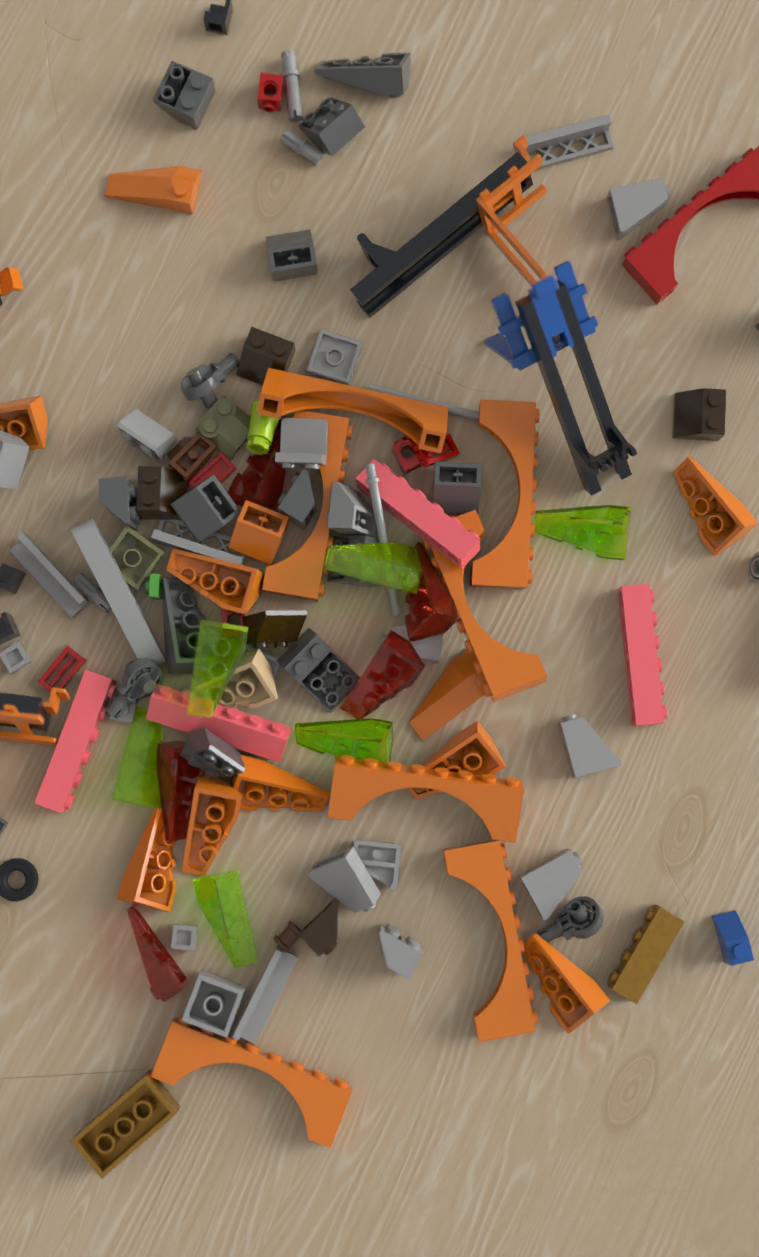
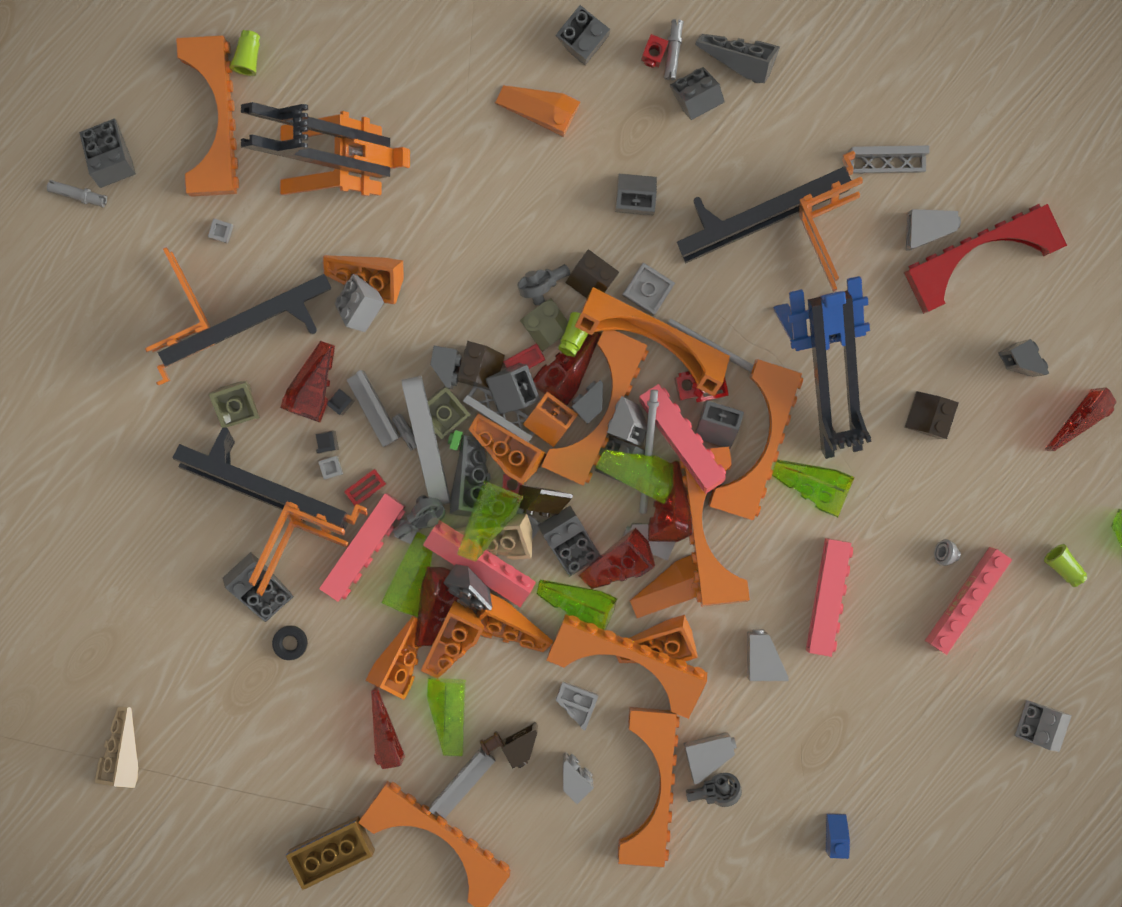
camera: 25 degrees right, 5 degrees up
light grey slope [116,409,177,461] -> none
reddish brown slope [167,431,217,481] -> none
light grey plate [171,924,198,951] -> none
light grey brick [181,970,246,1038] -> none
light grey bracket [275,418,328,470] -> none
light grey axle [280,130,324,166] -> none
light grey slope [307,847,381,913] -> none
orange wedge [524,933,610,1034] -> none
pearl gold brick [608,904,685,1005] -> none
orange wedge [673,456,758,556] -> none

